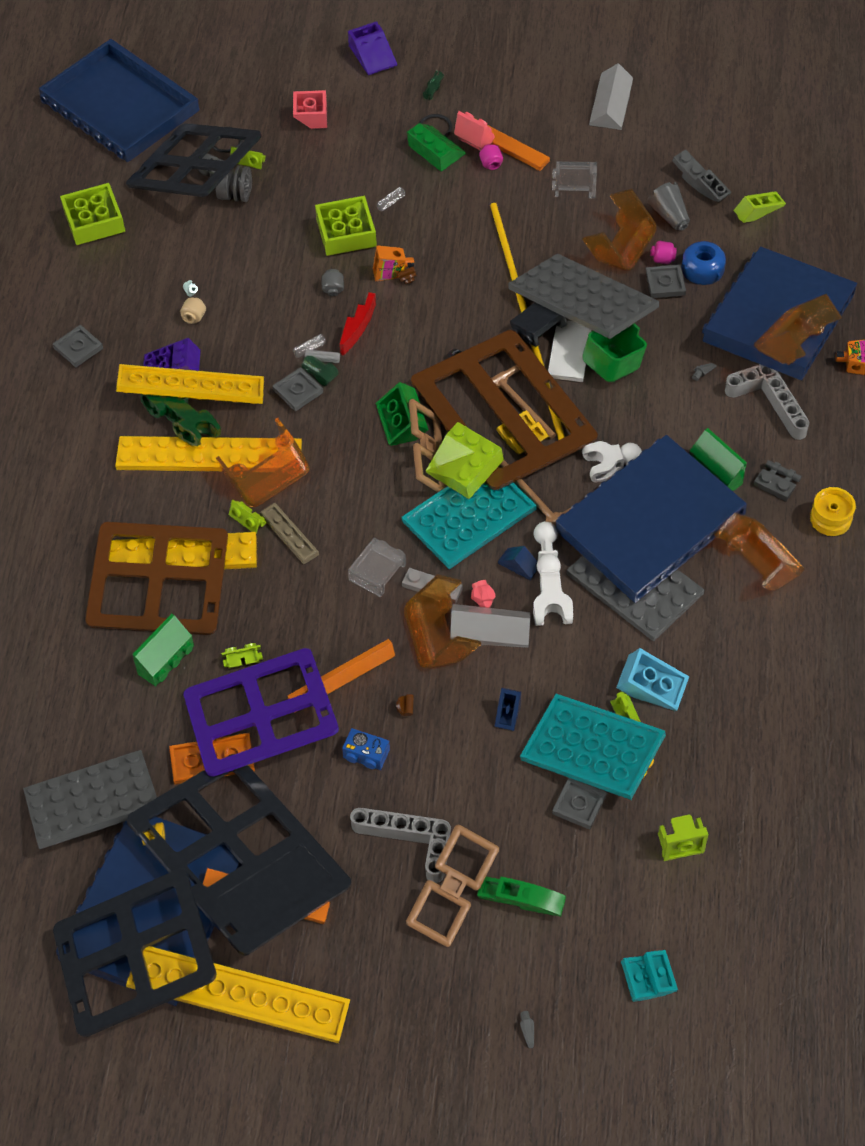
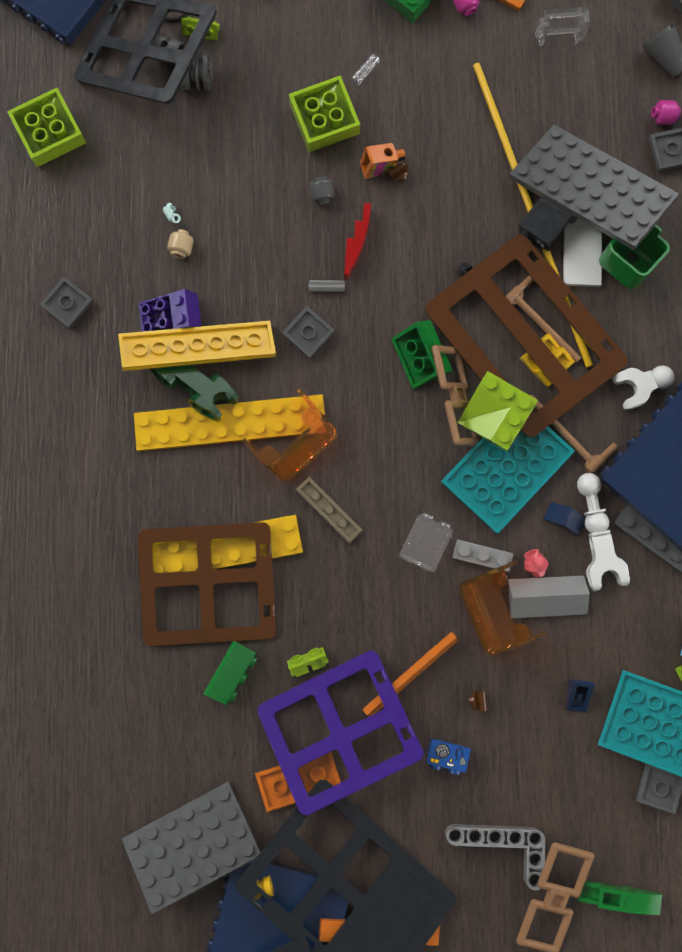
camera: 10 degrees left, 25 degrees up
lime hinge [228,500,266,534] -> none
clear axle [293,334,326,358] -> none
clear green piece [301,355,339,386] -> none
clear orange windscreen [582,189,656,270] -> none

